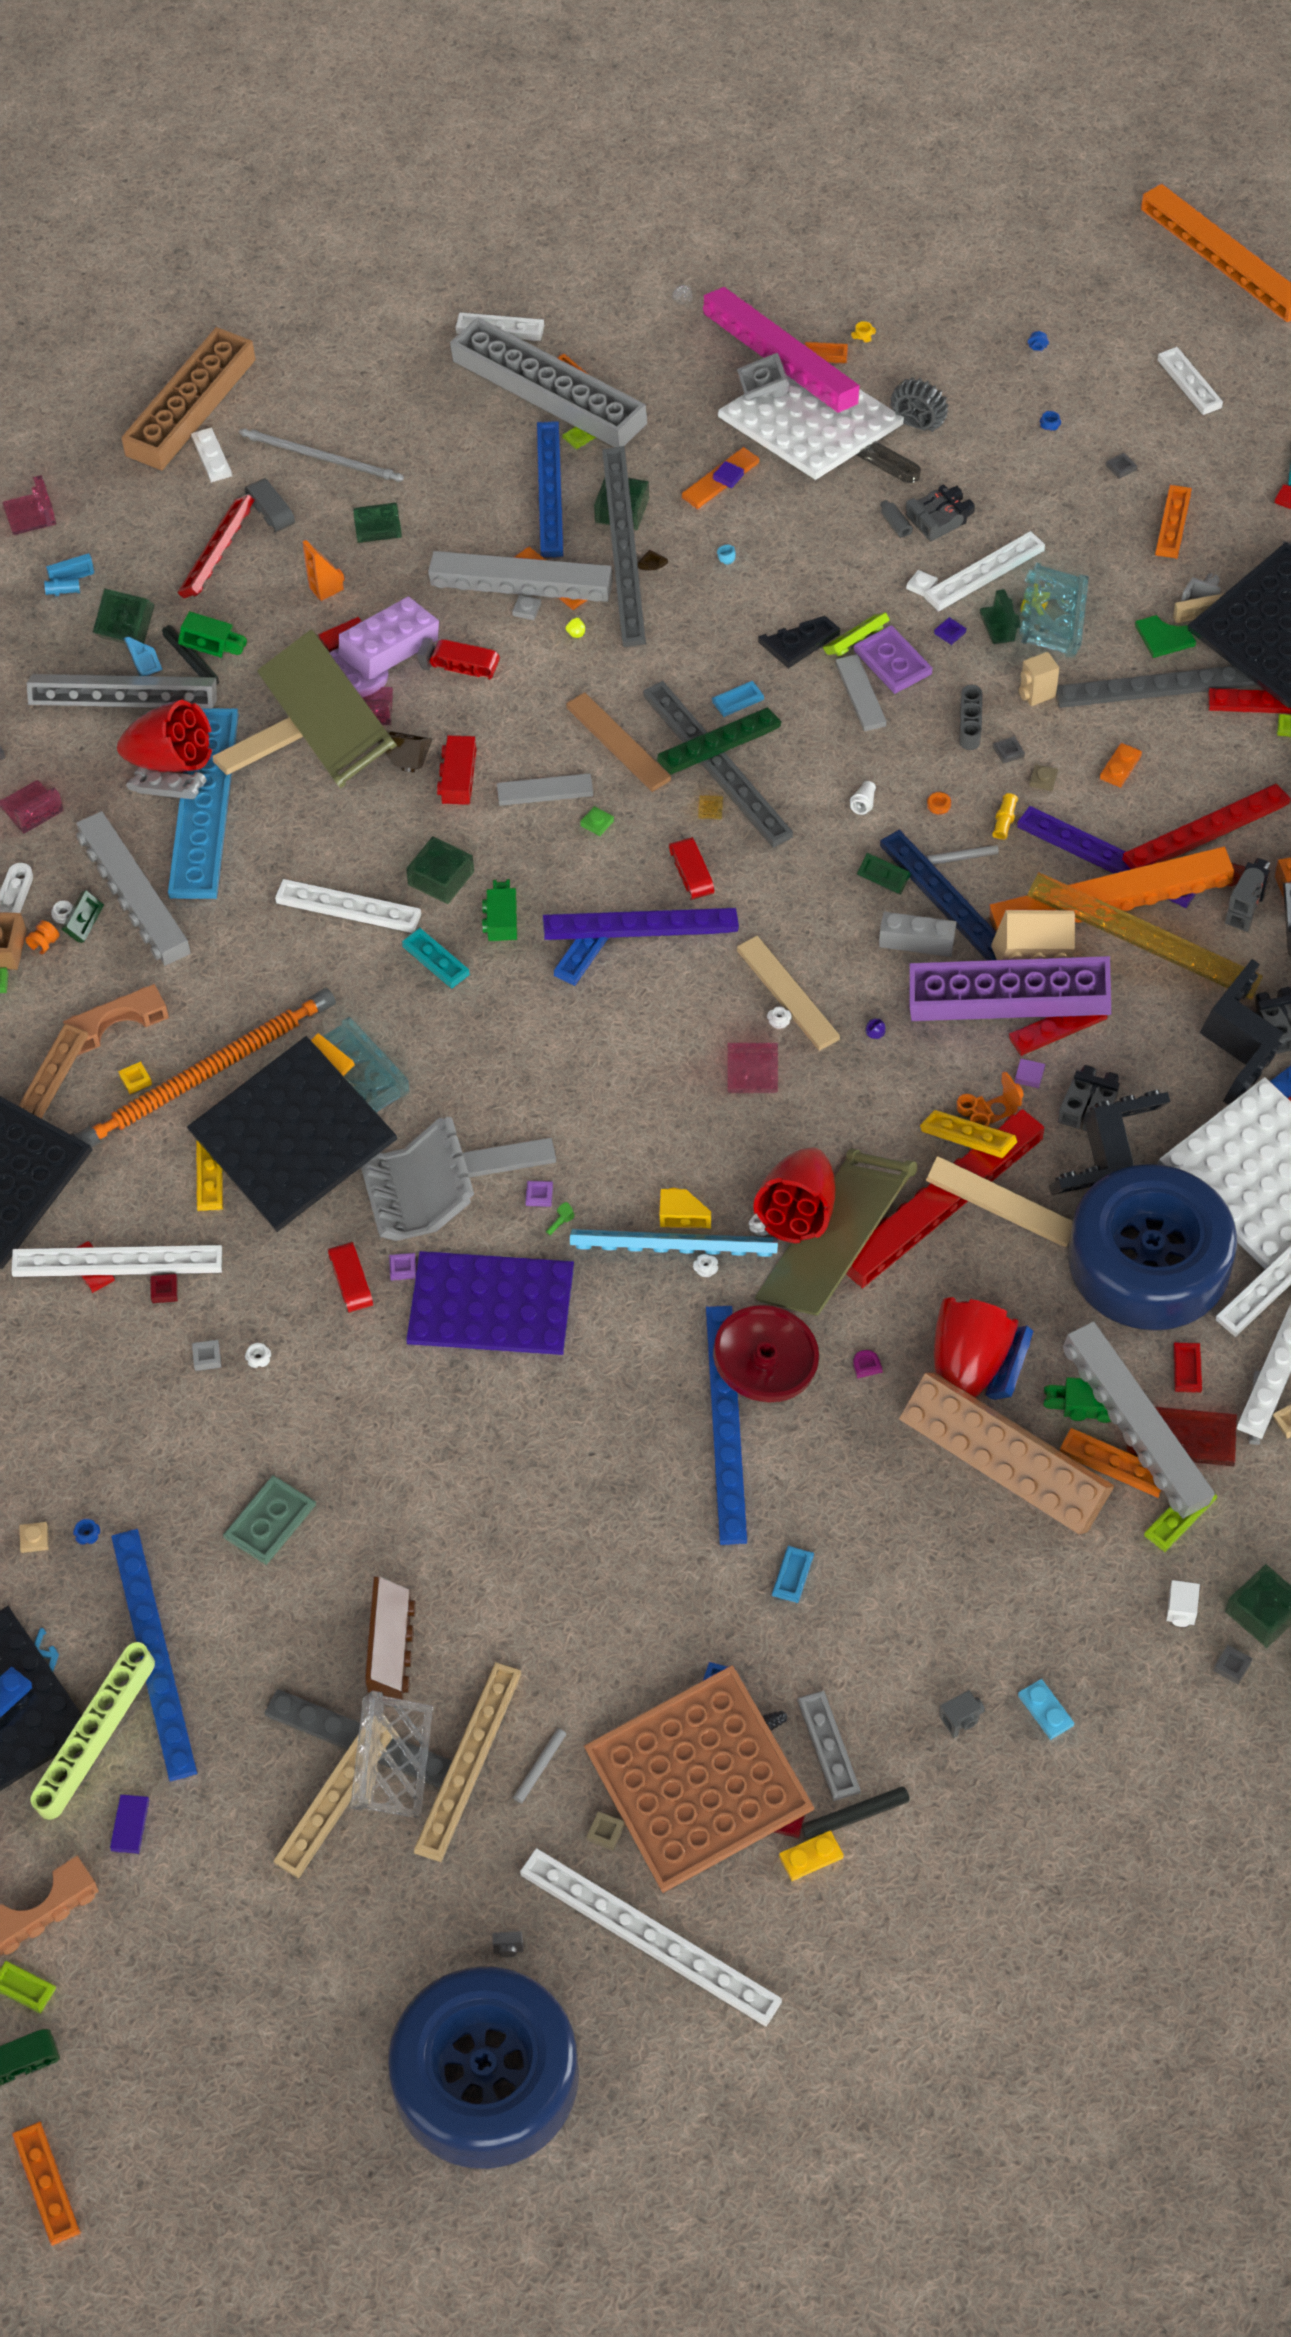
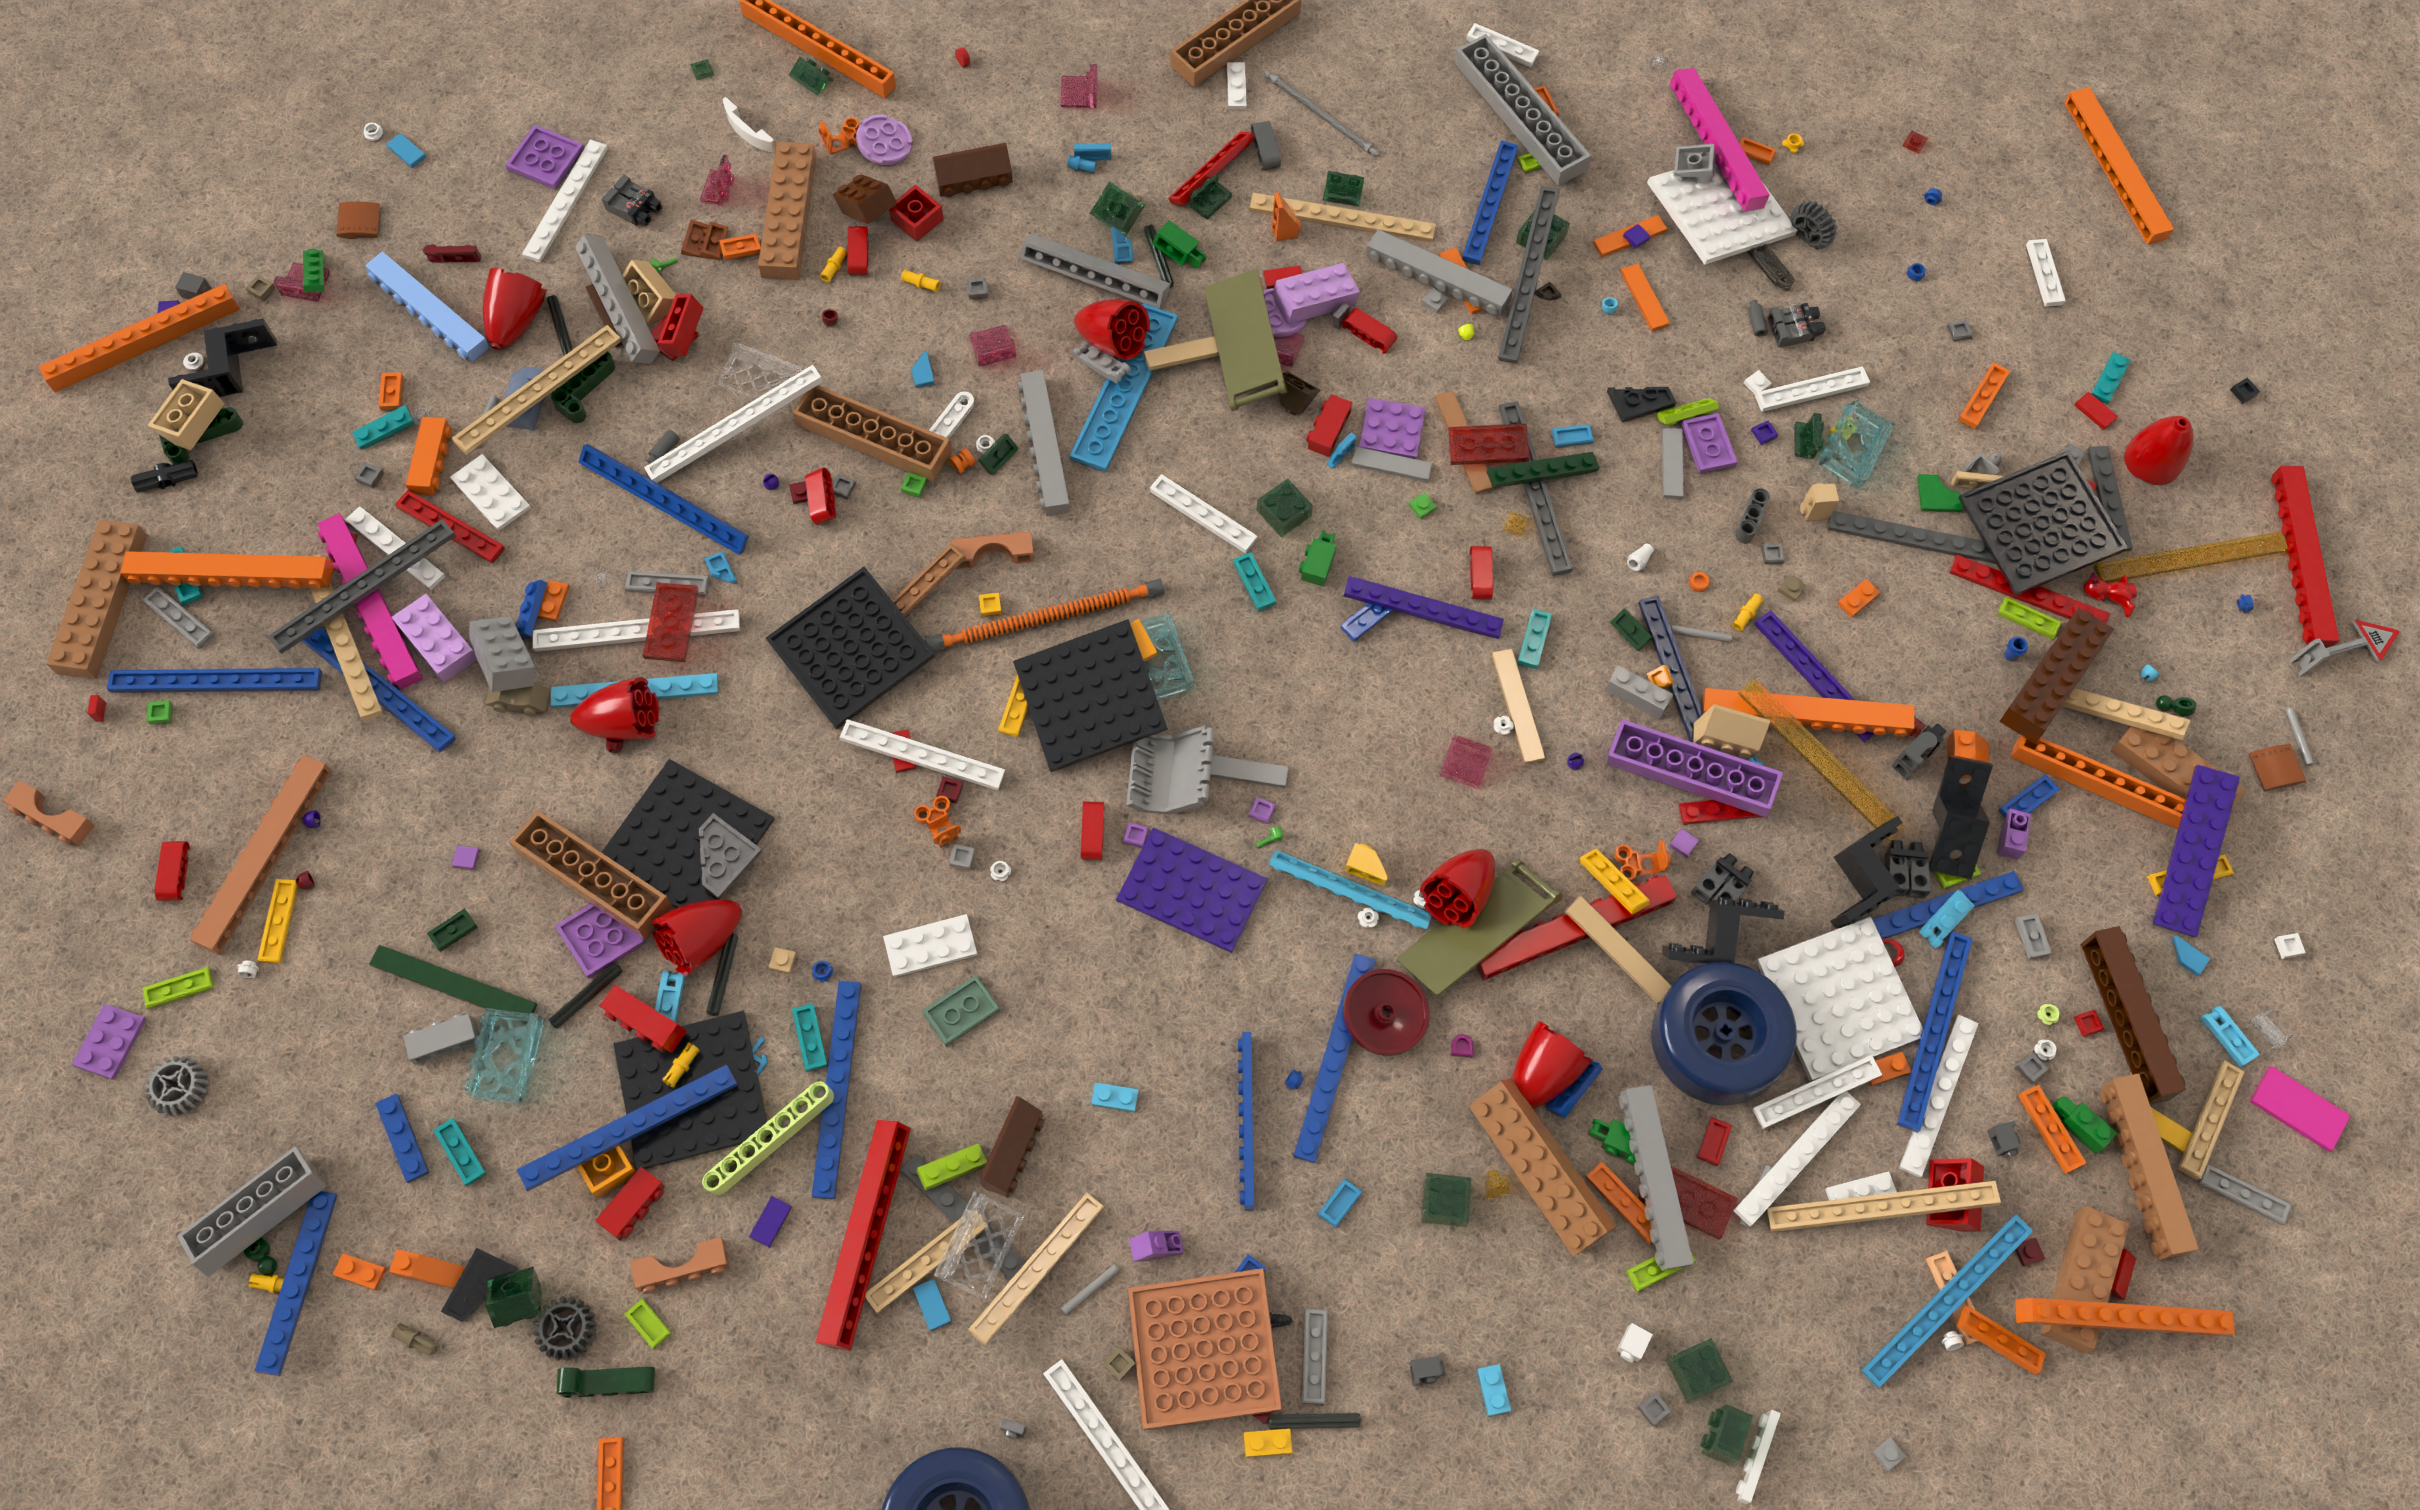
camera: 15 degrees right, 10 degrees up
red plate [1122,783,1291,869] -> none
none -> teal plate [792,1003,828,1072]
none -> brick [815,1120,911,1351]
none -> white plate [883,914,978,978]
none -> dark azure tile [913,1279,951,1331]
none -> orange piece [914,796,961,847]
none -> lime plate [916,1144,987,1191]
none -> medium azure plate [1091,1082,1139,1112]
none -> medium lavender slope [1129,1231,1184,1262]
none -> clear green bracket [1190,174,1232,220]
none -> blue plate [1237,1032,1254,1211]
none -> tan plate [1249,193,1436,242]
none -> blue plate [1285,1069,1304,1090]
none -> dark azure tile [1327,432,1356,468]
none -> medium lavender plate [1359,398,1426,459]
none -> clear green brick [1421,1173,1471,1227]
none -> clear red plate [1448,423,1530,465]
none -> clear yellow tile [1485,1170,1510,1200]
none -> teal plate [1517,609,1552,669]
none -> orange tile [1620,264,1670,331]
none -> light orange tile [1647,665,1674,689]
none -> clear red plate [1903,131,1928,154]

